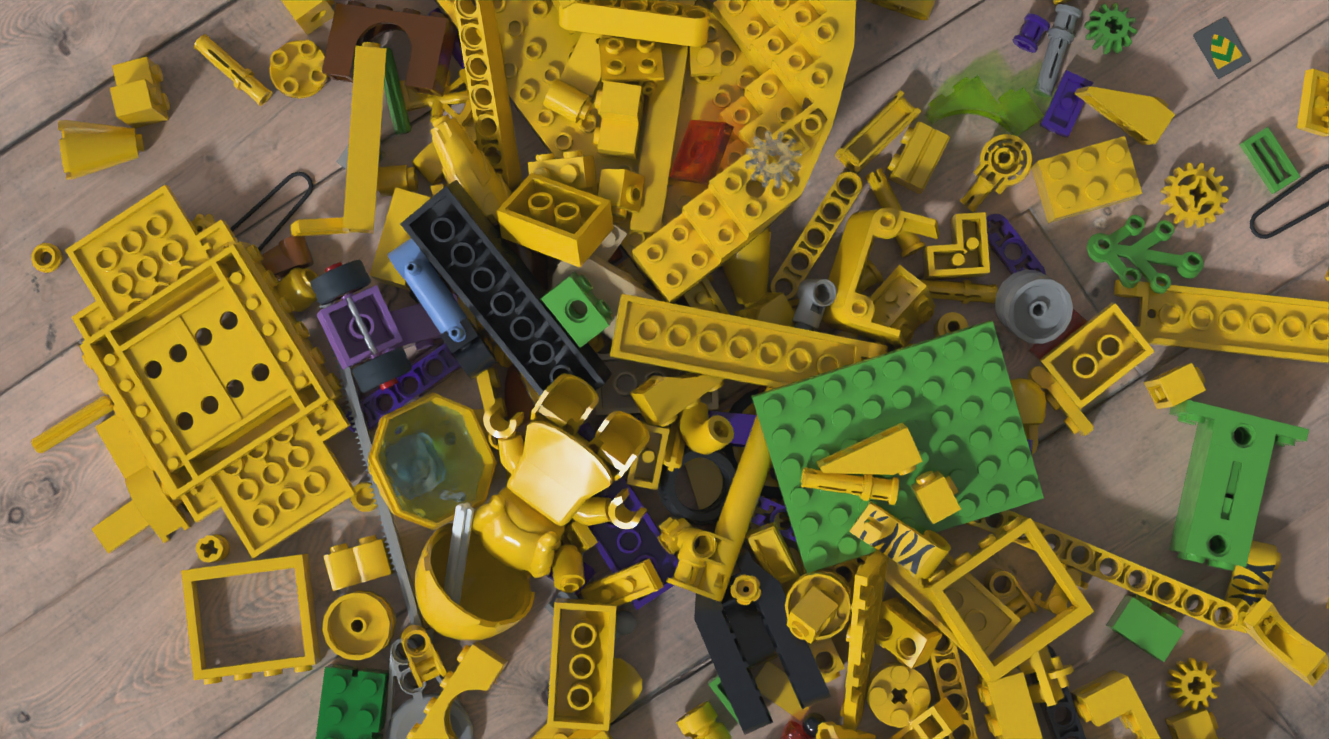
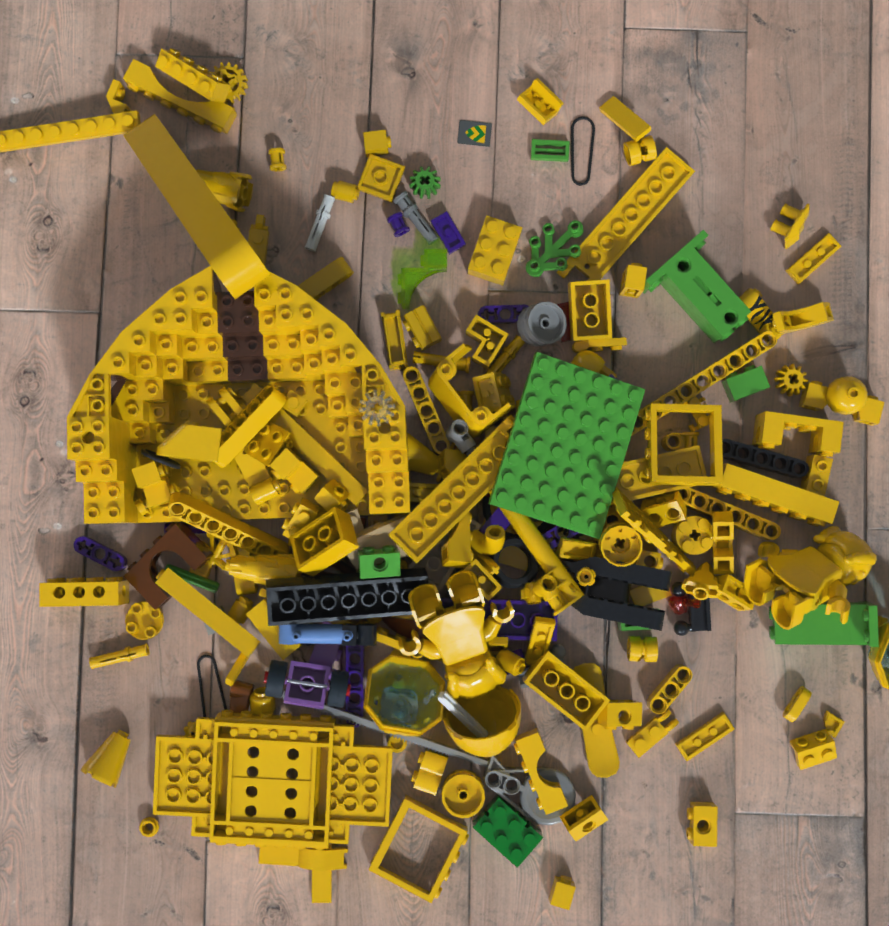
camera: 60 degrees left, 0 degrees up
yellow axle [31,396,114,453] -> none
yellow brick [110,57,170,128] -> none
yellow bush [195,534,230,563] -> none
yellow piece [401,625,447,688] -> none
clear red tile [670,120,734,185] -> none
yellow brick [786,586,839,644] -> none
yellow pin [801,467,899,505] -> none
yellow slope [816,423,923,475] -> none
yellow door [850,501,951,579] -> none
yellow brick [910,471,961,524] -> none
yellow brick [934,312,968,337] -> none
yellow pin [959,134,1033,213] -> none
yellow hips [1019,645,1074,707] -> none
yellow slope [1074,86,1175,146] -> none
yellow gear [1160,162,1229,228] -> none

